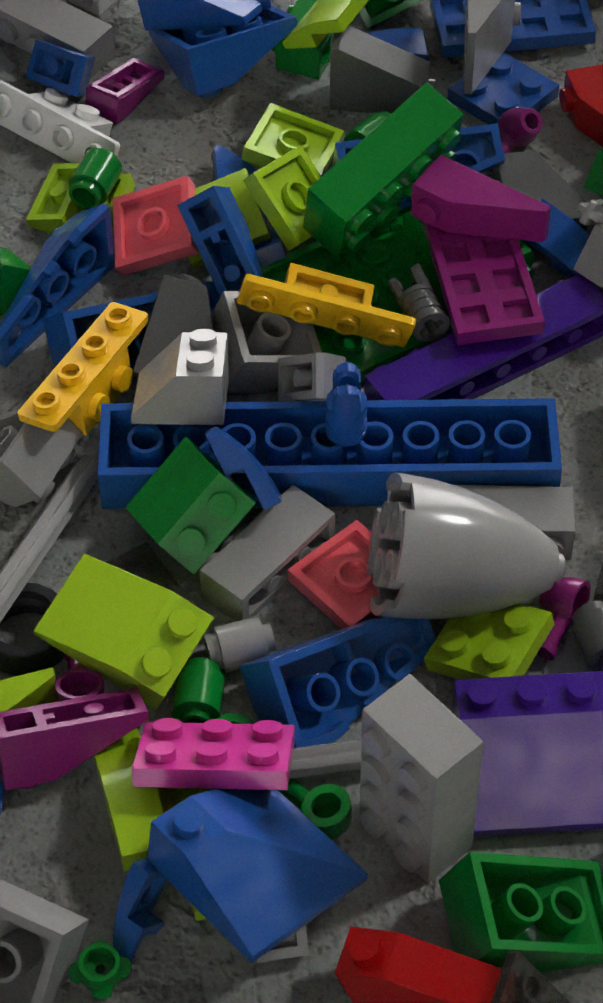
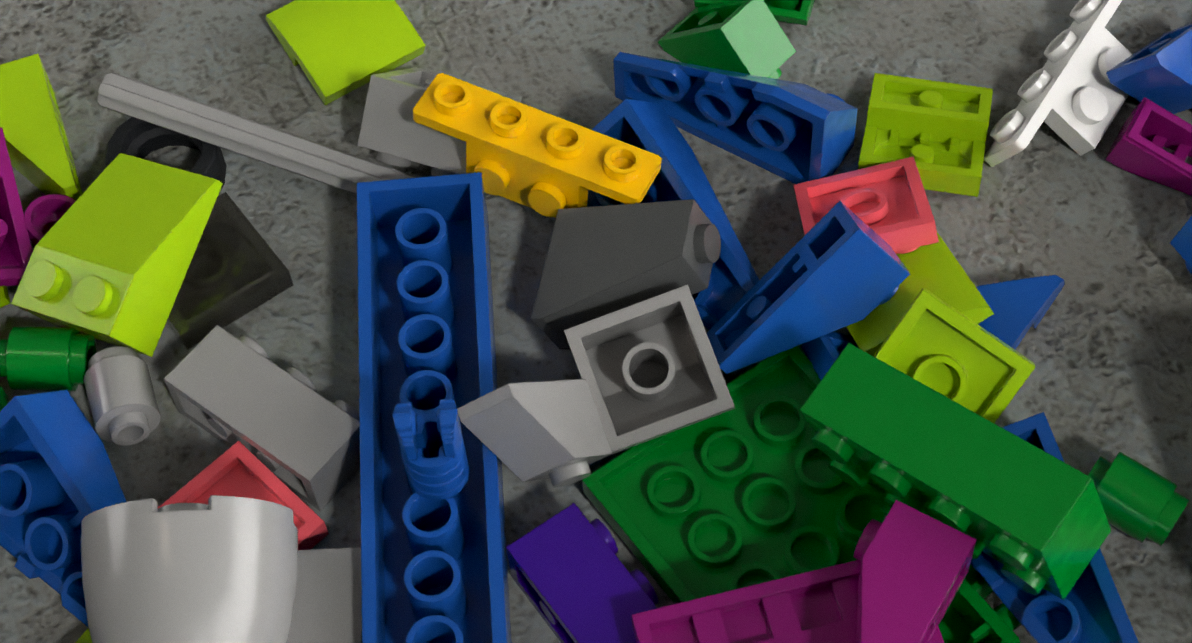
camera: 90 degrees right, 5 degrees up
green brick [69,148,122,209] -> none
green slope [125,436,256,574] -> none
light grey slope [131,329,229,425] -> none
blue slope [205,426,282,510] -> none
yellow bracket [237,263,416,347] -> none
lime plate [241,103,345,177] -> none
dark grey hinge [387,263,450,342] -> none

